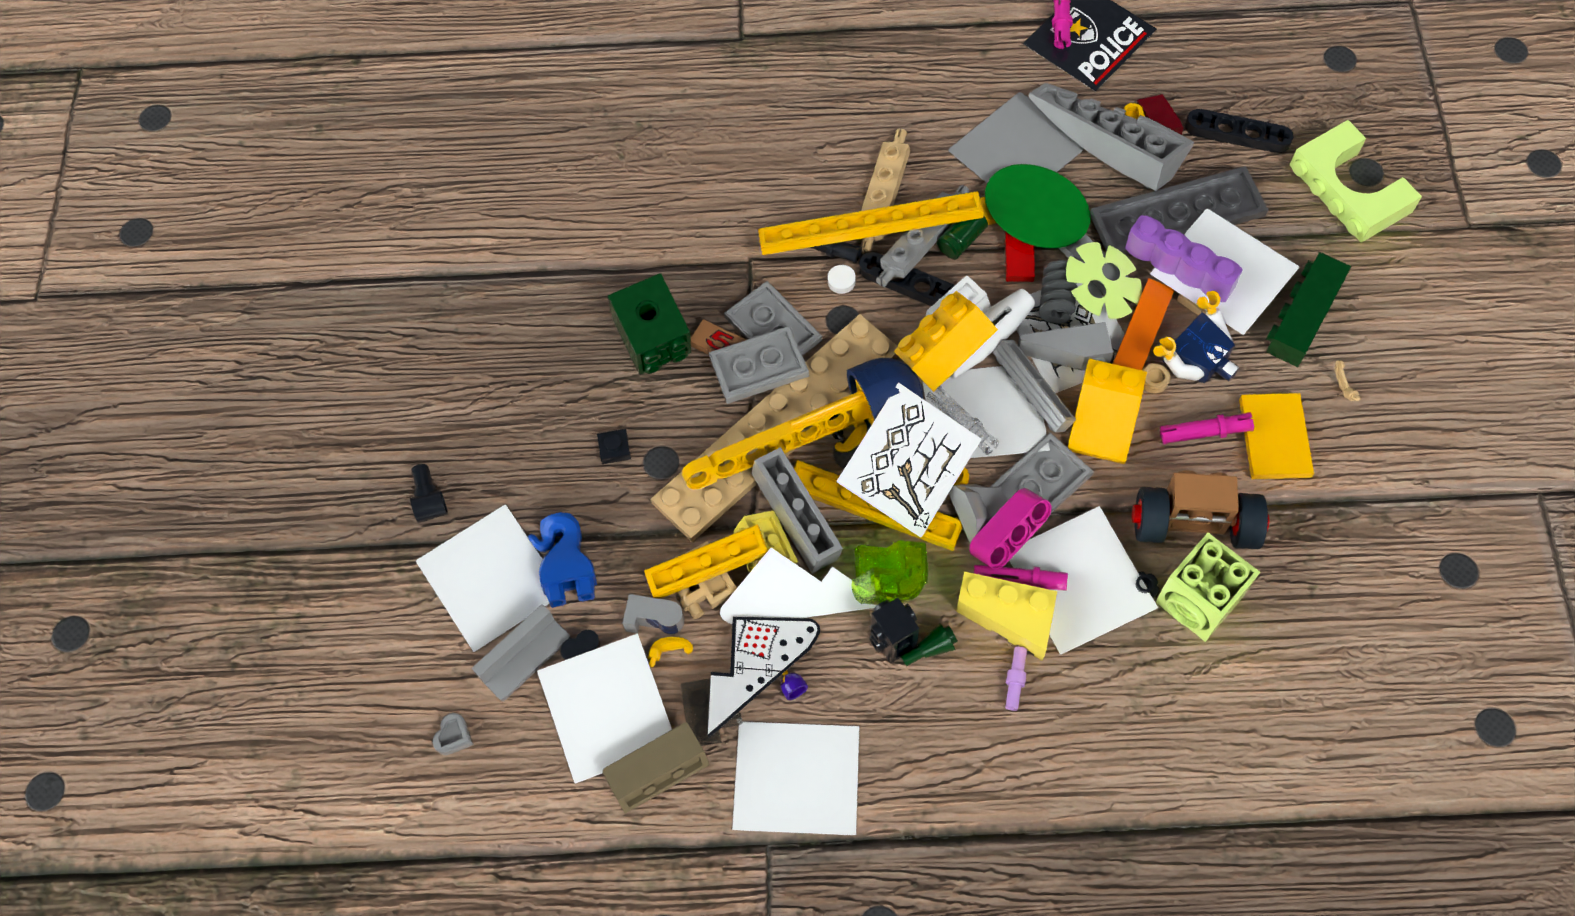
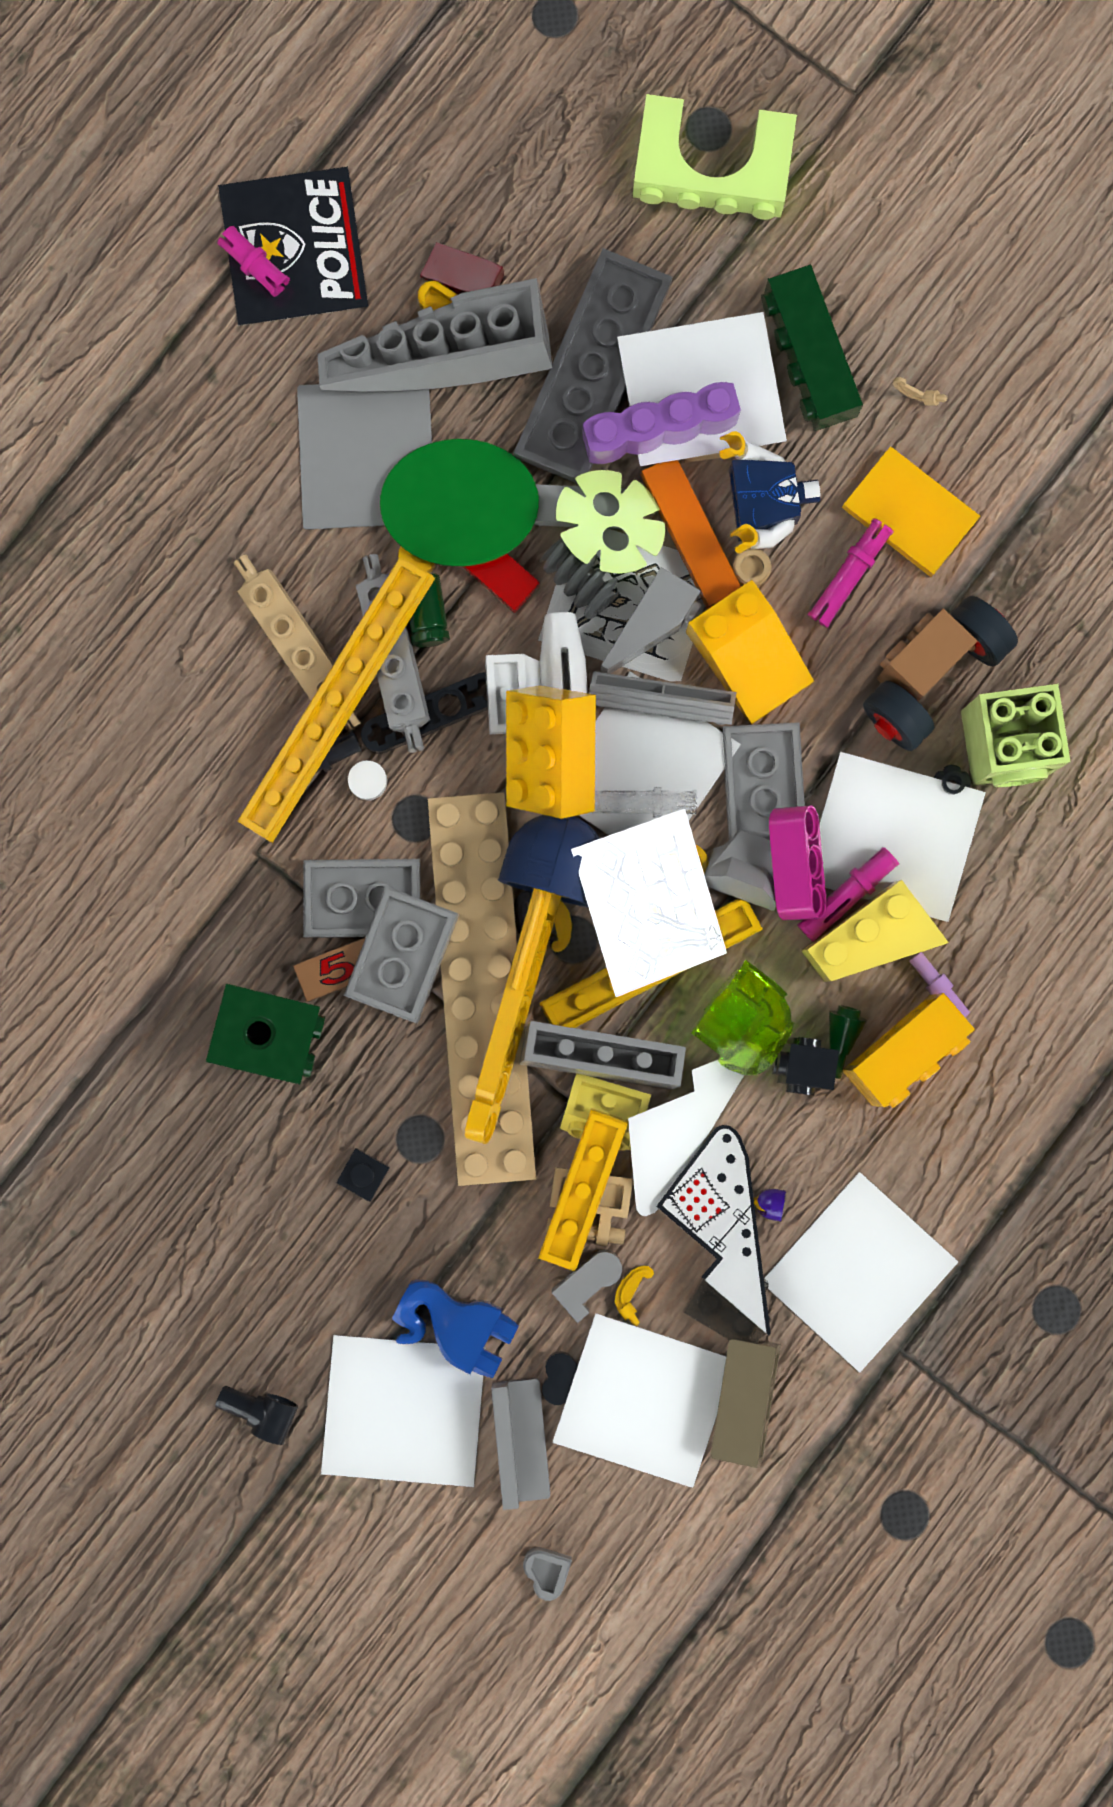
camera: 55 degrees left, 20 degrees up
black beam [1185,109,1294,153] -> none
none -> yellow brick [843,993,975,1108]

